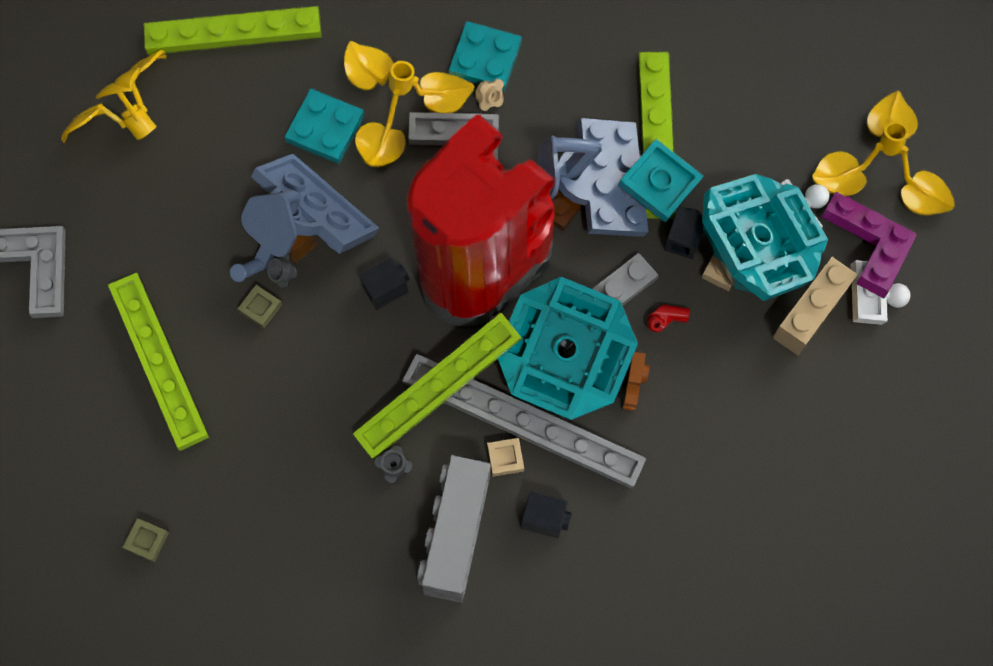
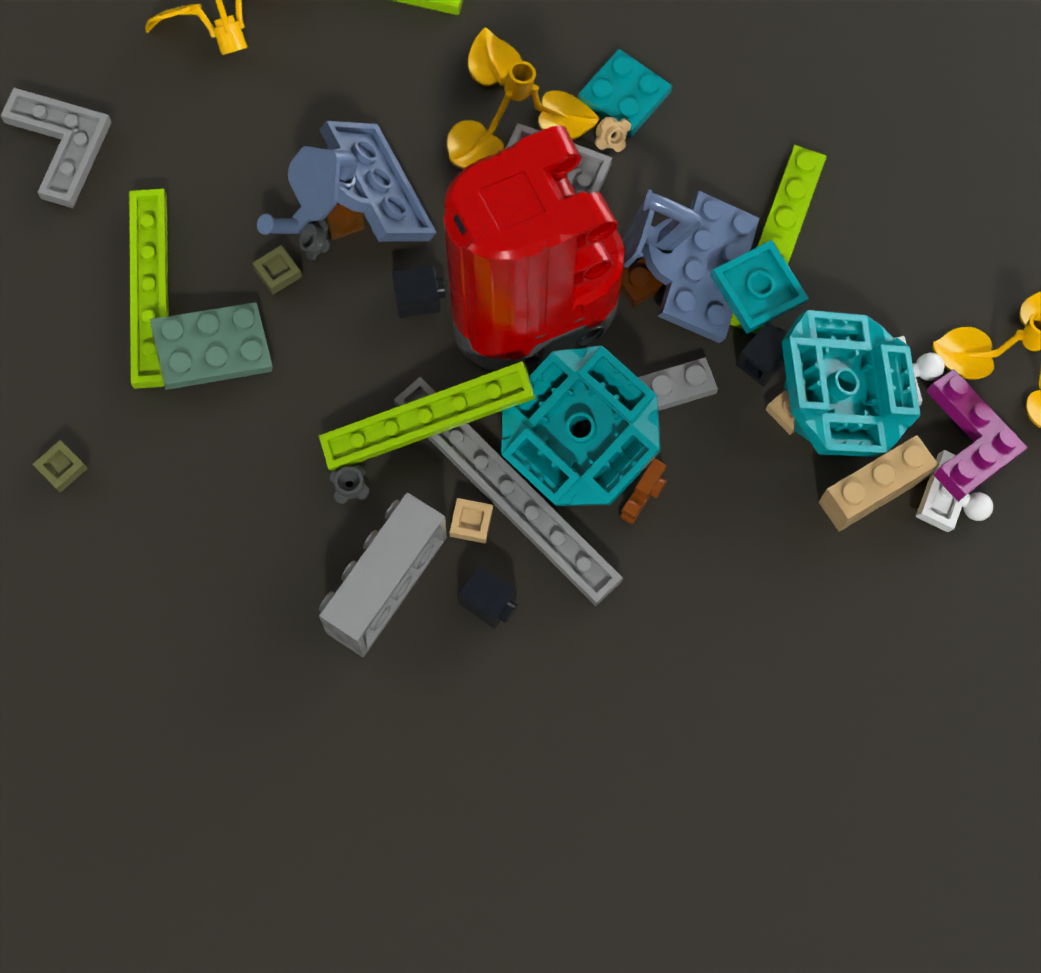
camera: 20 degrees right, 0 degrees up
teal plate [284,89,365,164] -> none
red arm [646,305,690,332] -> none
none -> sand green plate [150,302,273,390]

